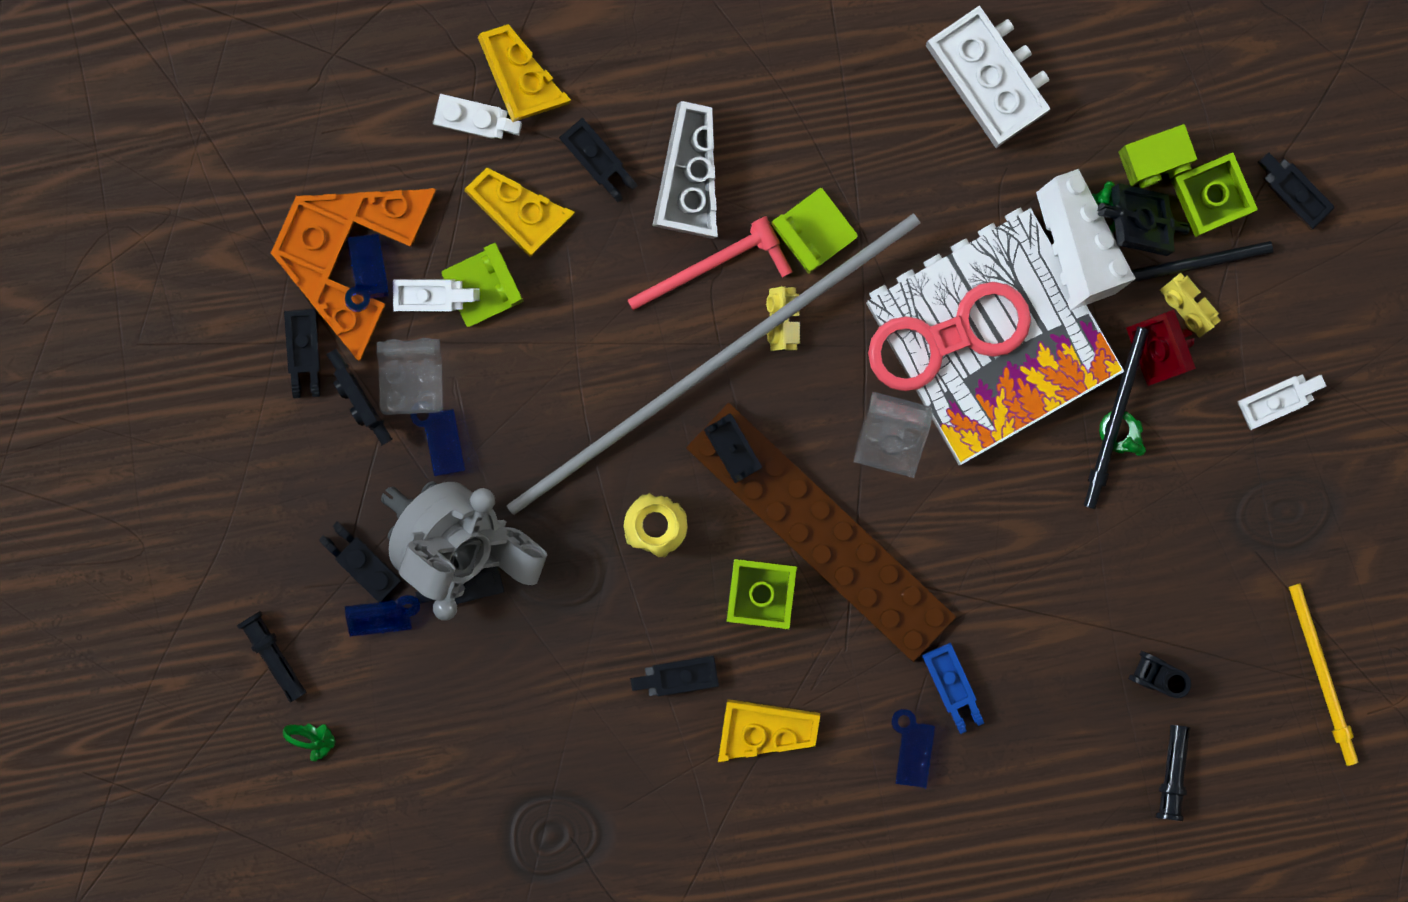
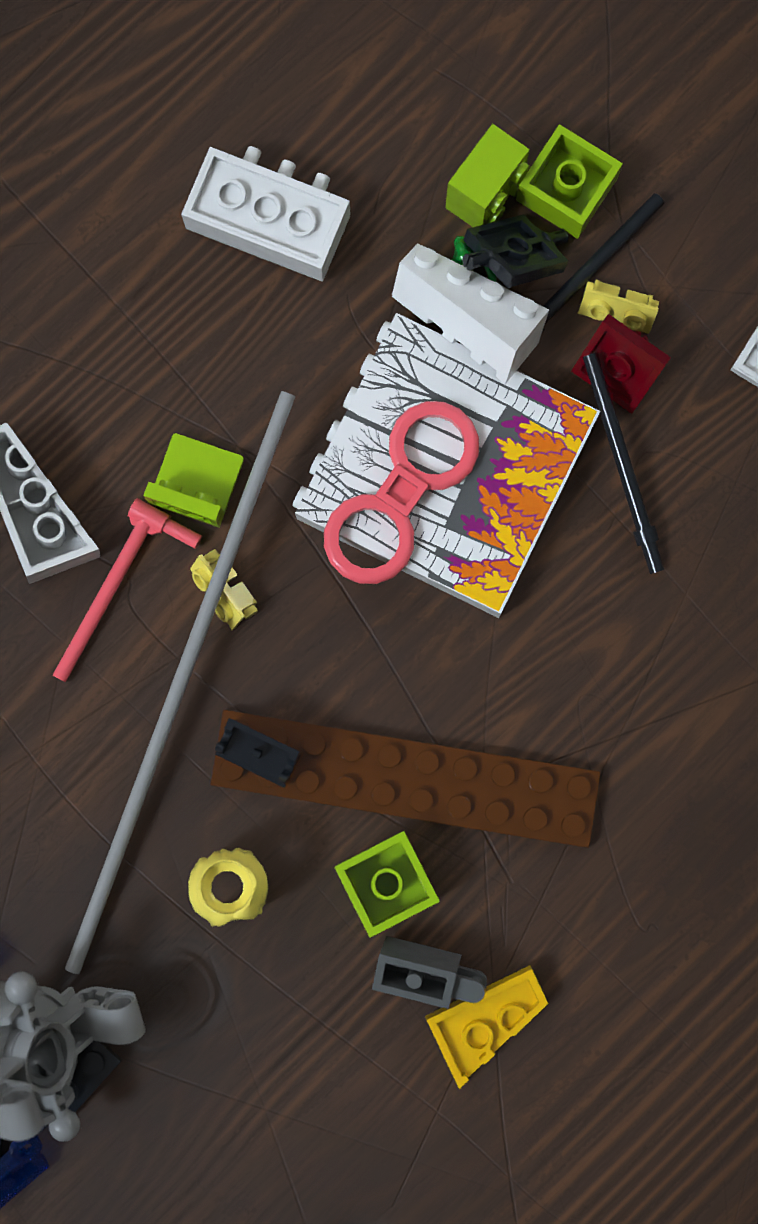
camera: 35 degrees left, 5 degrees down
black hinge [630,655,719,696] -> none
clear brick [854,391,933,478] -> none
clear blue hinge [891,709,935,788] -> none
blue hinge [922,643,984,734] -> none
green piece [1099,411,1146,456] -> none
black hinge [1257,152,1335,230] -> none
none -> dark grey brick [372,936,487,1009]

